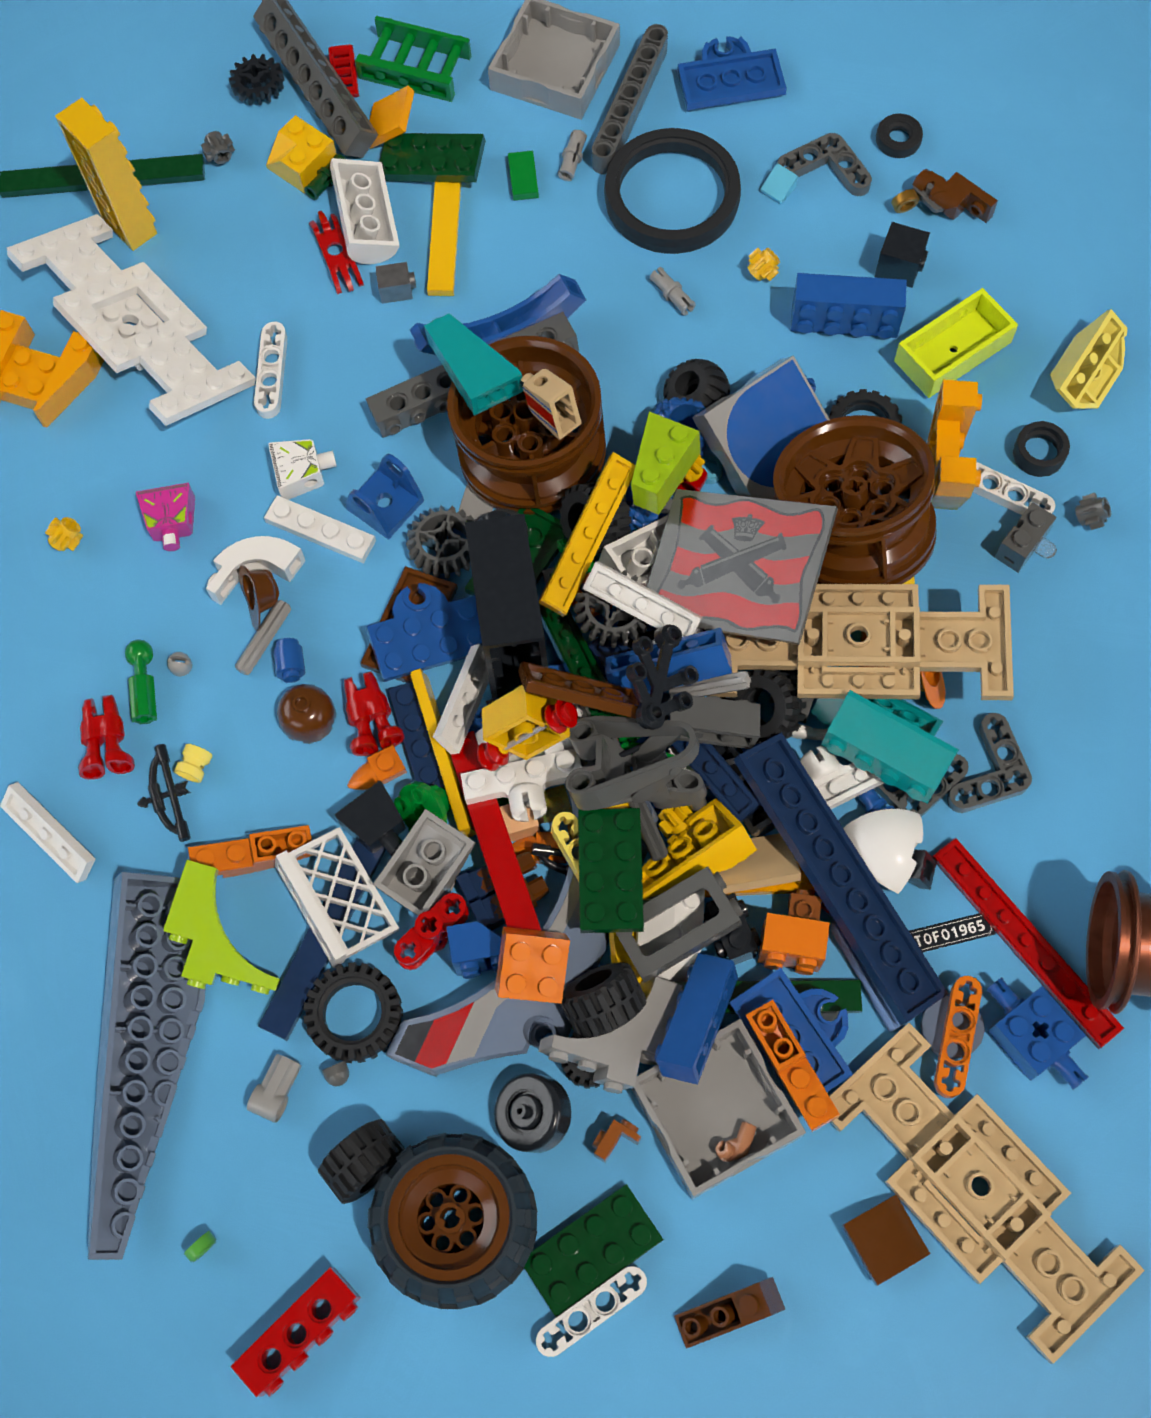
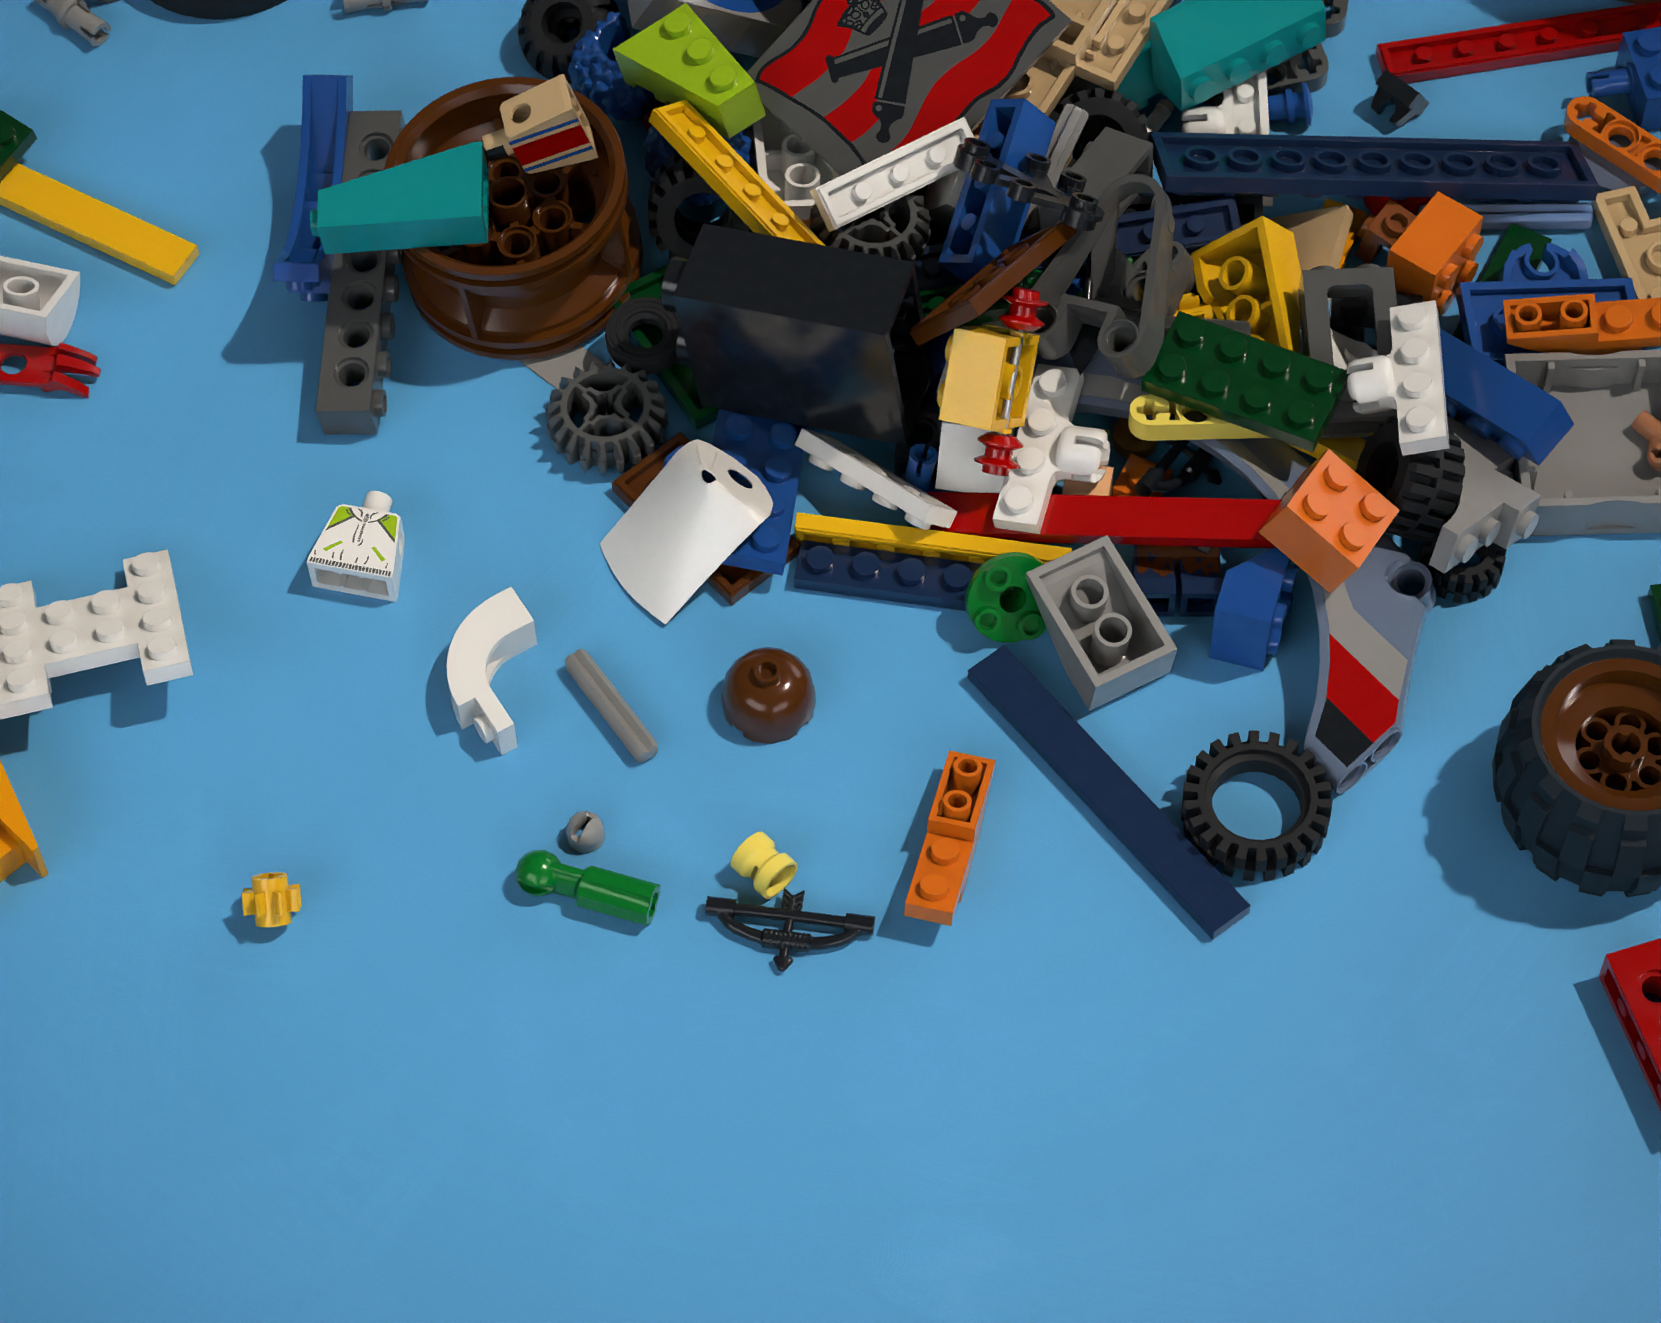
camera: 65 degrees left, 10 degrees down
white plate [0,782,96,883] -> none
red piece [78,695,135,780] -> none
sand blue wedge [88,872,206,1260] -> none
dark pink torso [136,483,195,551] -> none
lime arch [163,859,280,995] -> none
bright green tile [184,1231,217,1263] -> none
reddish brown piece [238,565,279,631] -> none
light grey piece [247,1054,302,1123] -> none
white beam [254,322,288,419] -> none
white plate [264,495,376,564] -> none
blue brick [274,638,306,683] -> none
white fence [275,827,399,968] -> none
black tyre [318,1119,405,1204] -> none
dark grey hinge [322,1061,349,1087] -> none
black torso [334,781,406,857] -> none
red piece [344,671,404,756] -> none
blue hose [345,454,424,540] -> none
orange plate [347,745,407,790] -> none
flat silver brick [375,262,416,304] -> none
red axle [394,893,469,970] -> none
black wheel [494,1073,571,1153] -> none
green tile [508,150,539,201] -> none
dark orange bracket [592,1119,641,1163] -> none
white brick [843,809,923,894] -> none
black sticker [909,913,996,953] -> none
none -> white piece [599,439,773,625]
none -> white plate [1347,300,1450,456]

